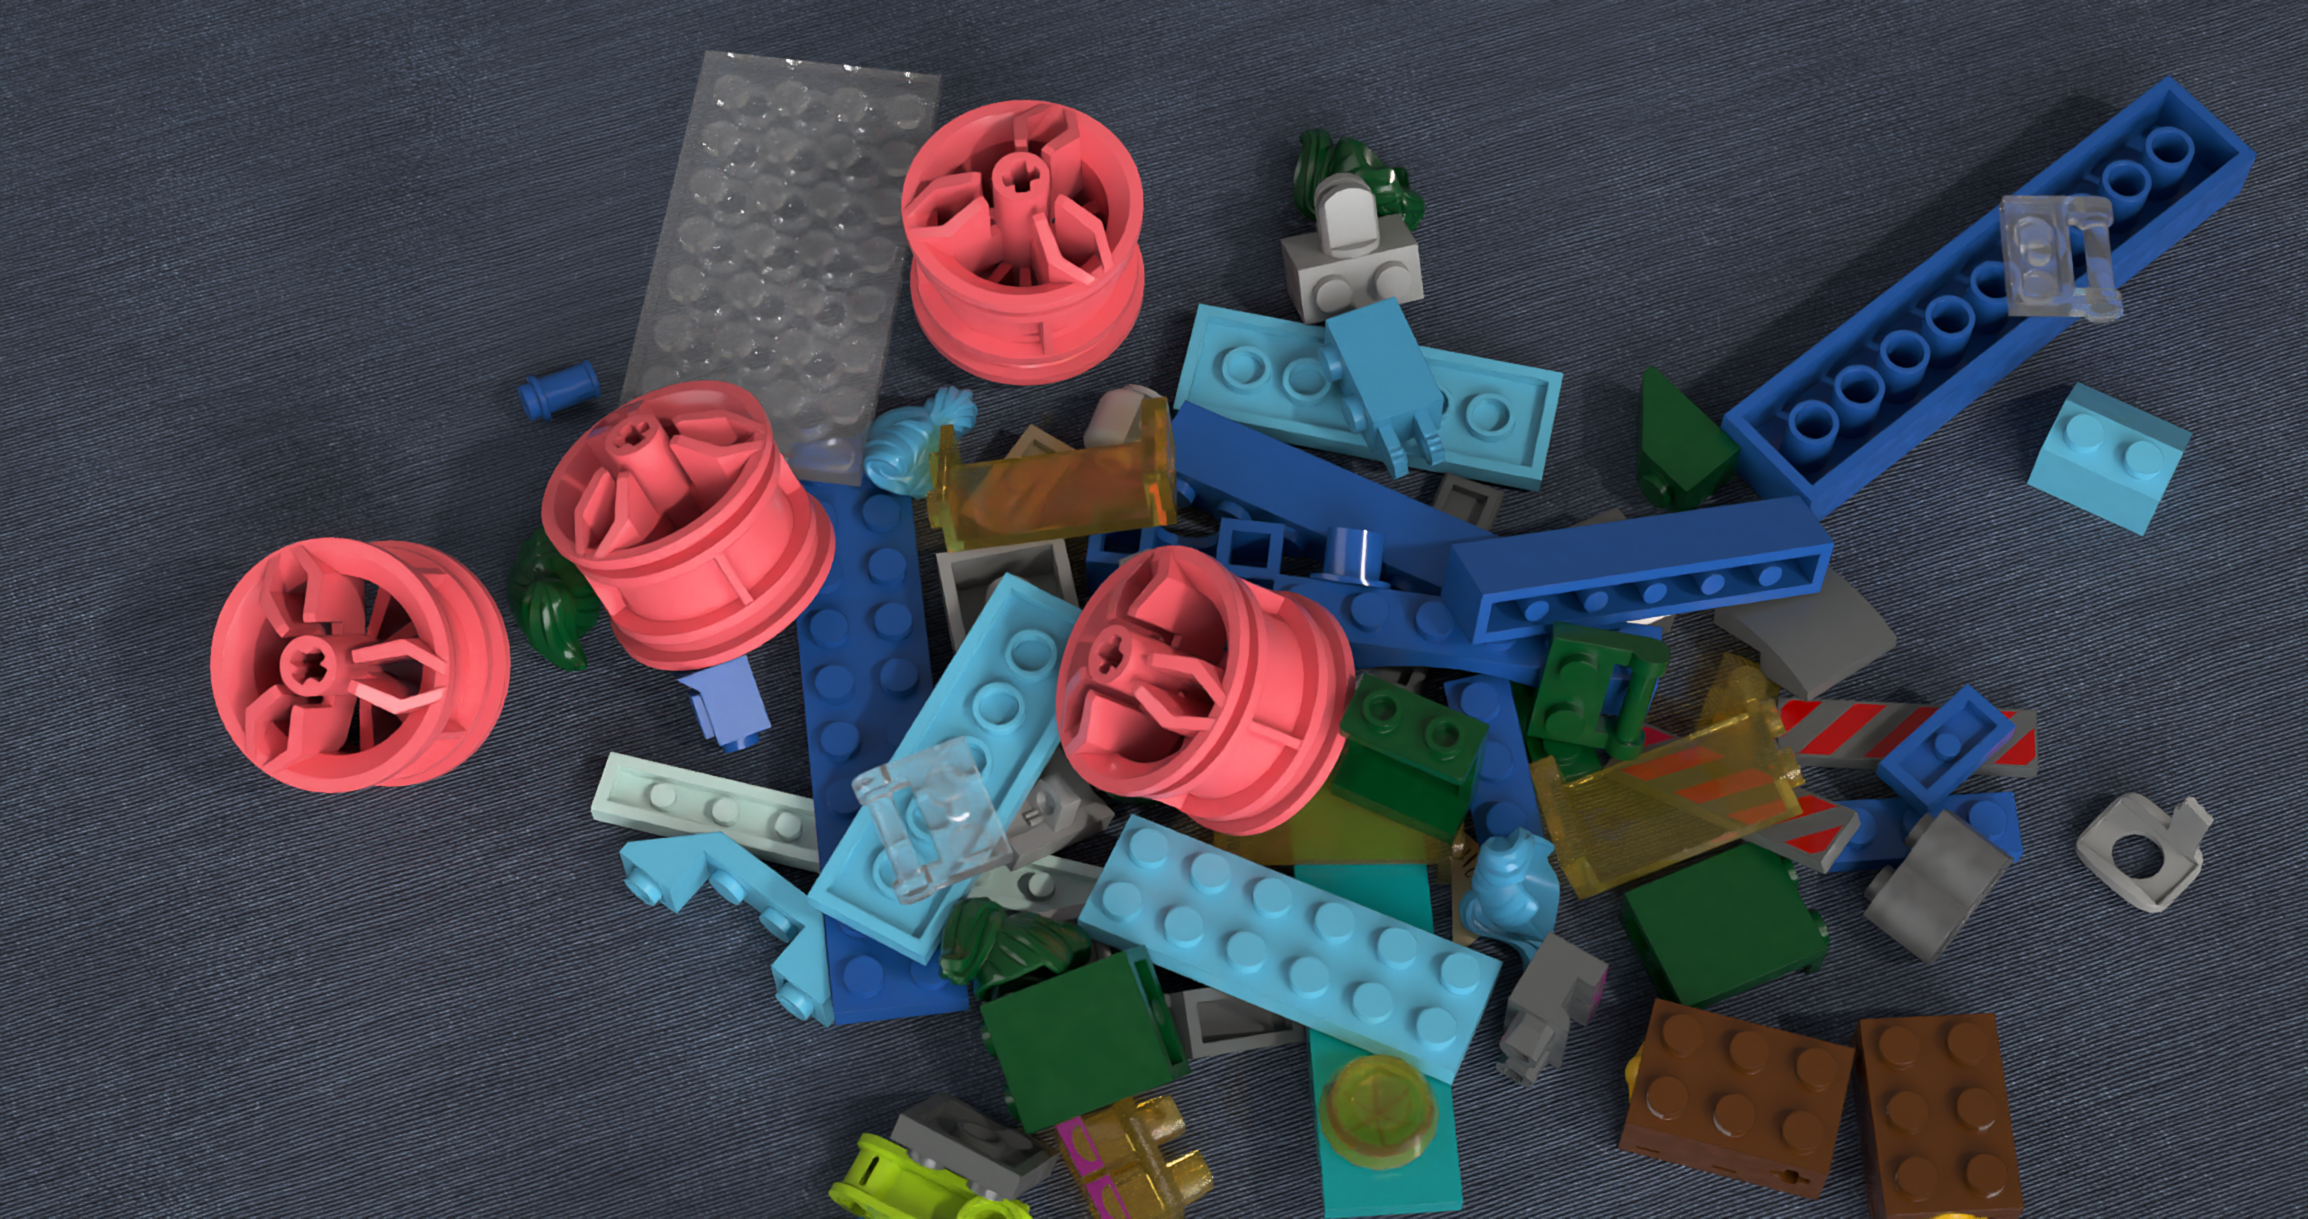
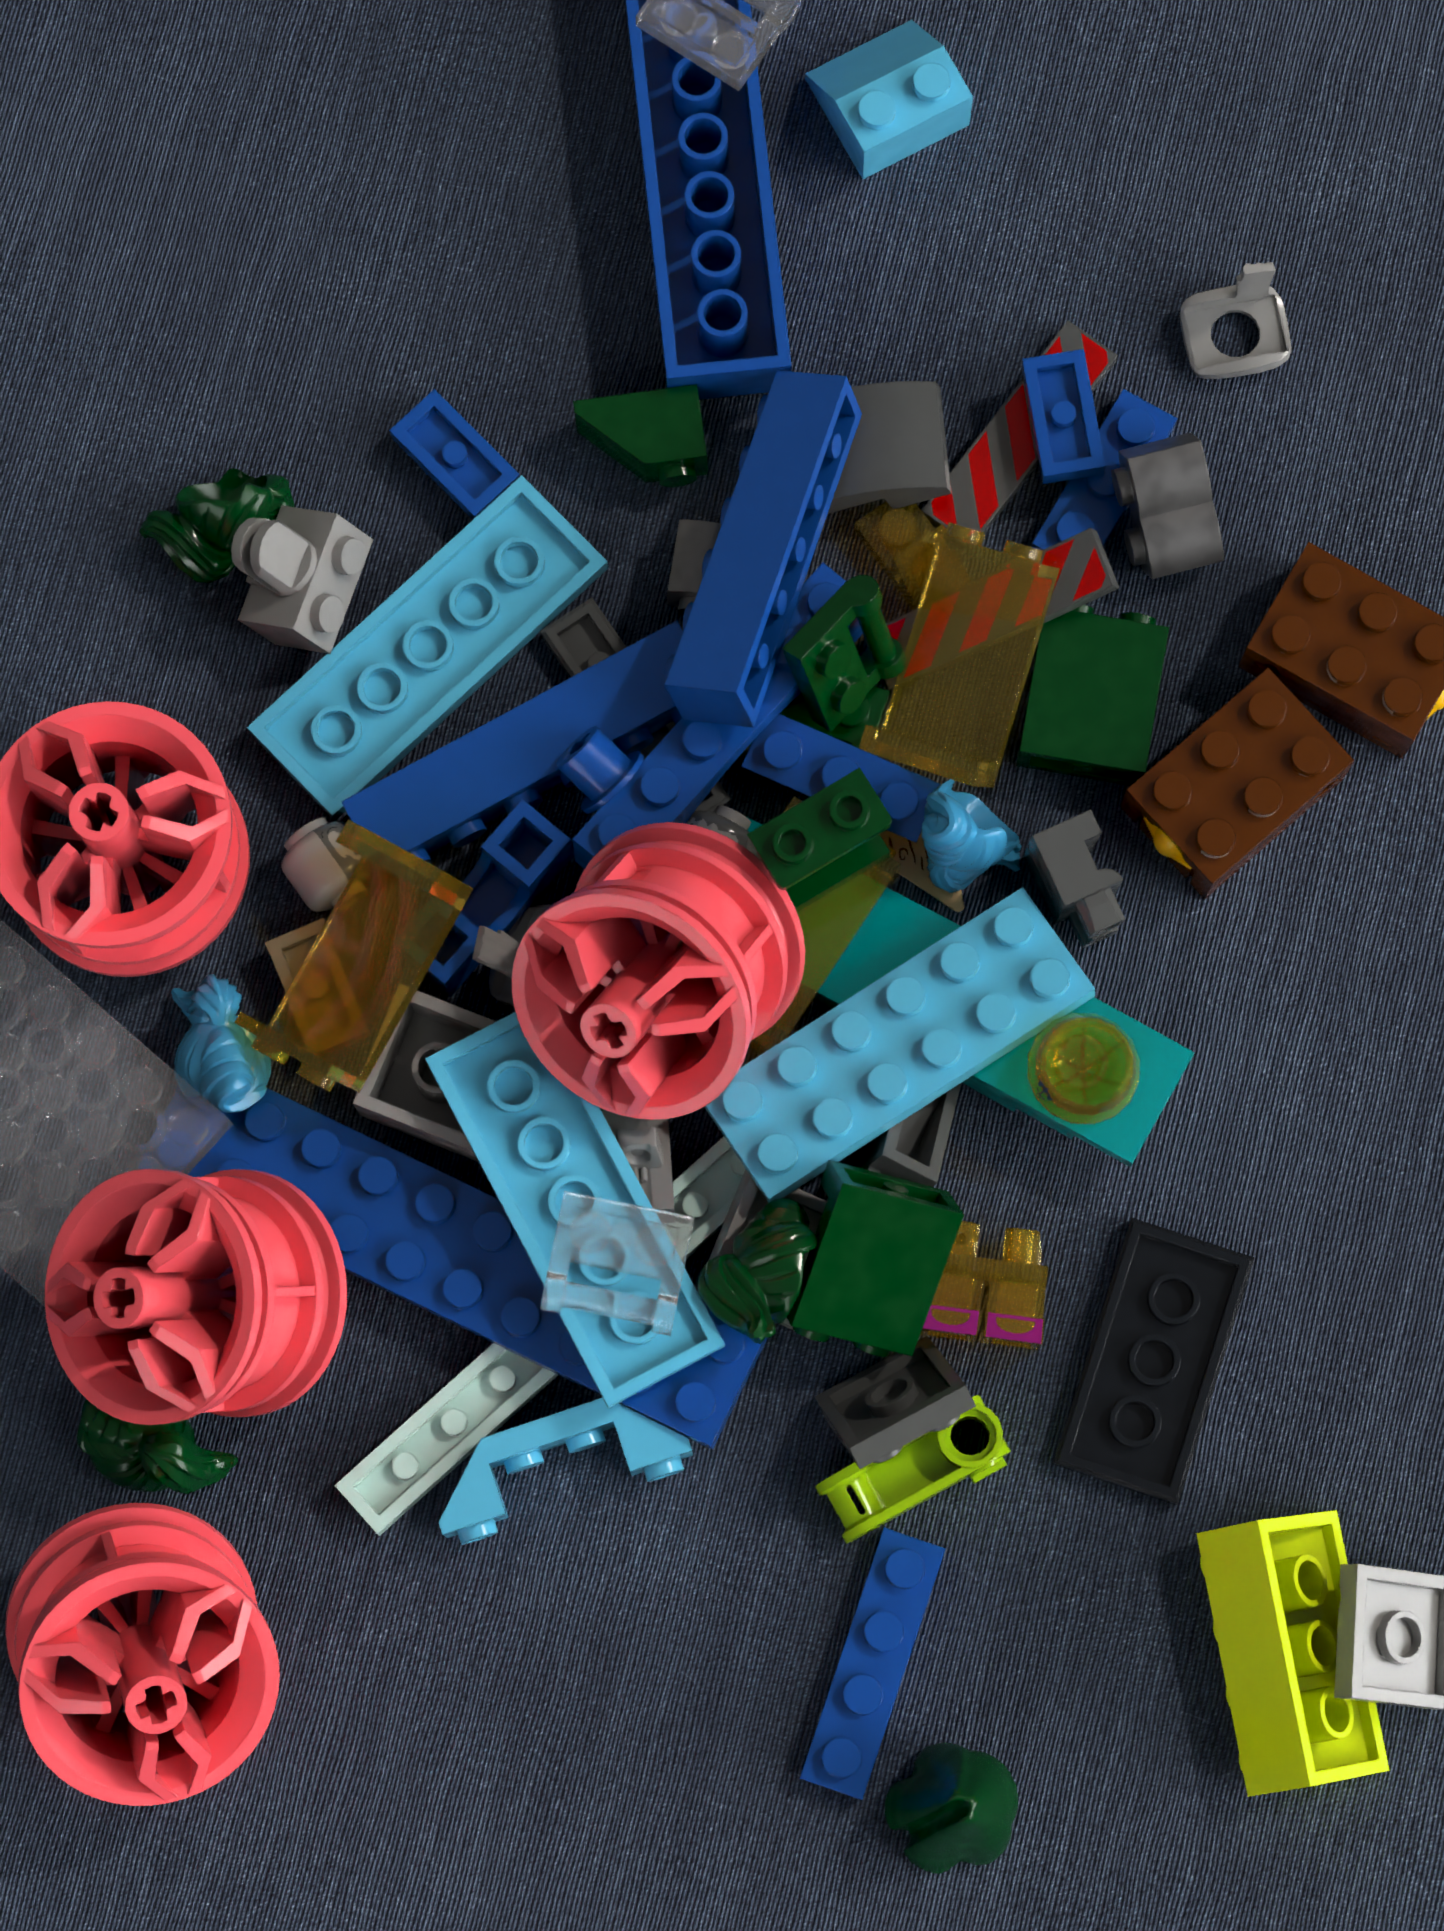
camera: 55 degrees left, 15 degrees up
window [670,654,772,753] -> none
dark azure hinge [1318,296,1446,480] -> none
none -> blue plate [389,389,520,520]

